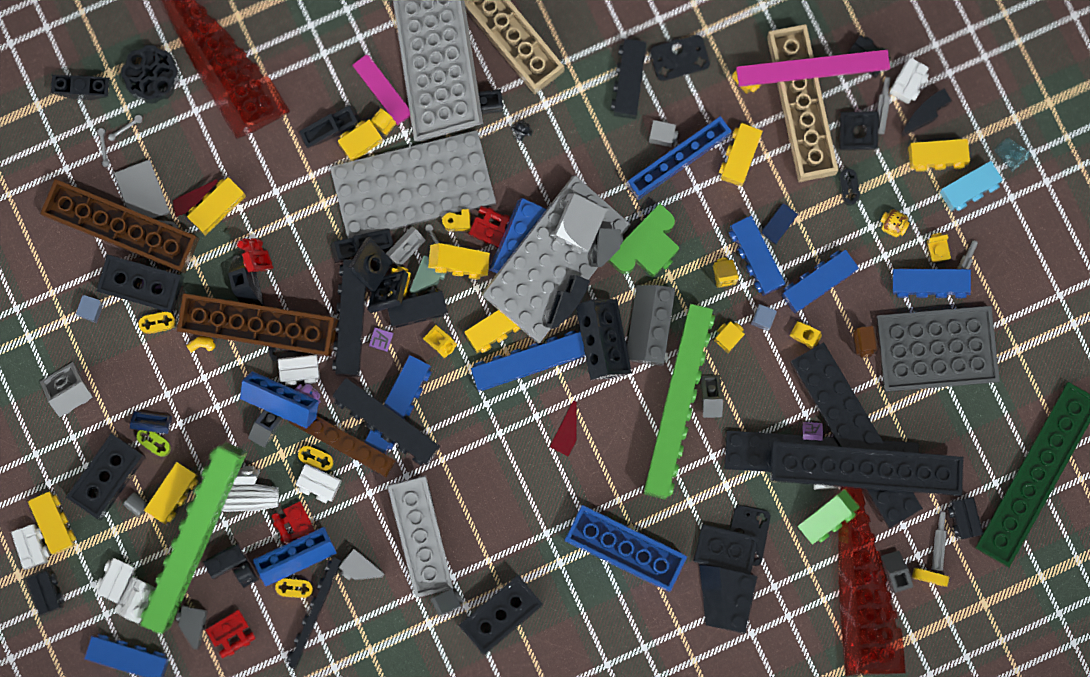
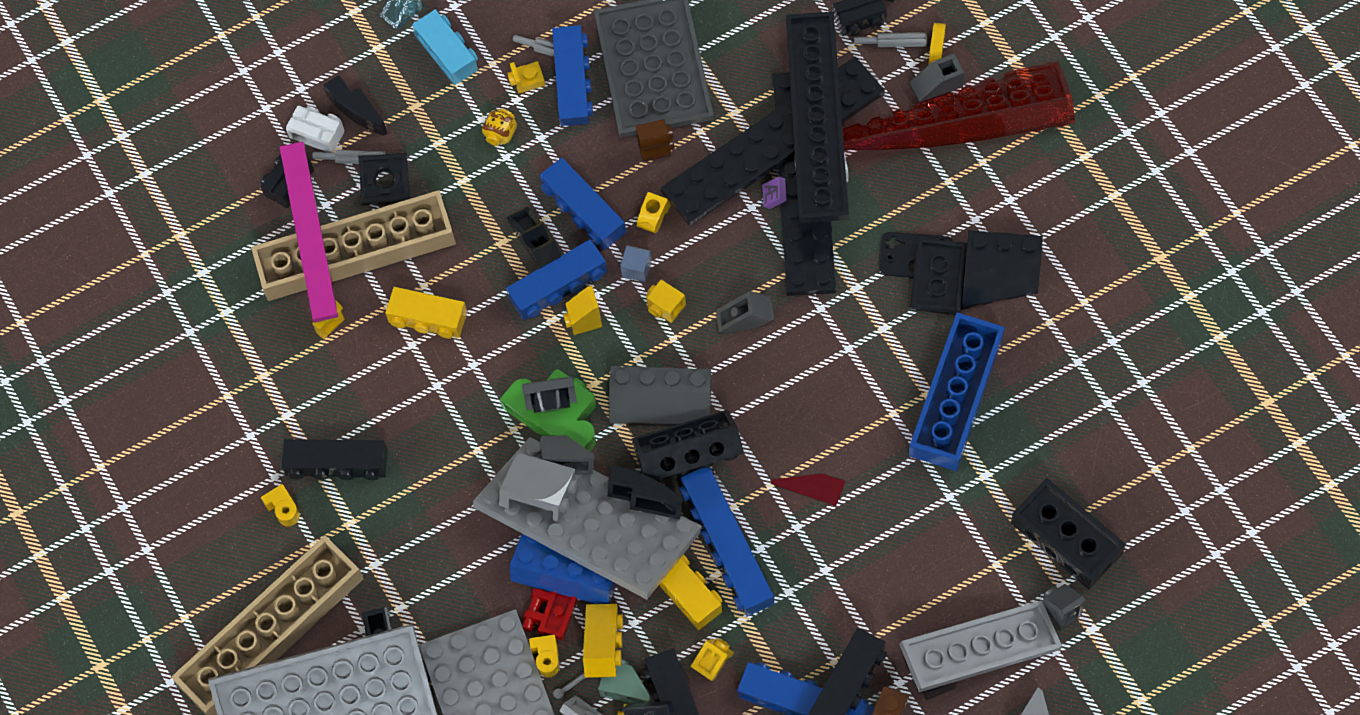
camera: 85 degrees left, 15 degrees down
black plant [511,121,533,141] -> none
blue brick [627,116,732,200] -> none
bright green brick [643,304,715,500] -> none
light grey brick [649,120,678,147] -> none
black axle [650,35,710,81] -> none
dark blue tile [761,203,799,245] -> none
brick [798,489,859,545] -> none
black beam [839,169,860,206] -> none
yellow brick [908,139,970,172] -> none
none -> yellow leg [261,484,300,526]
none -> black slope [507,207,561,268]
none -> piece [522,376,577,413]

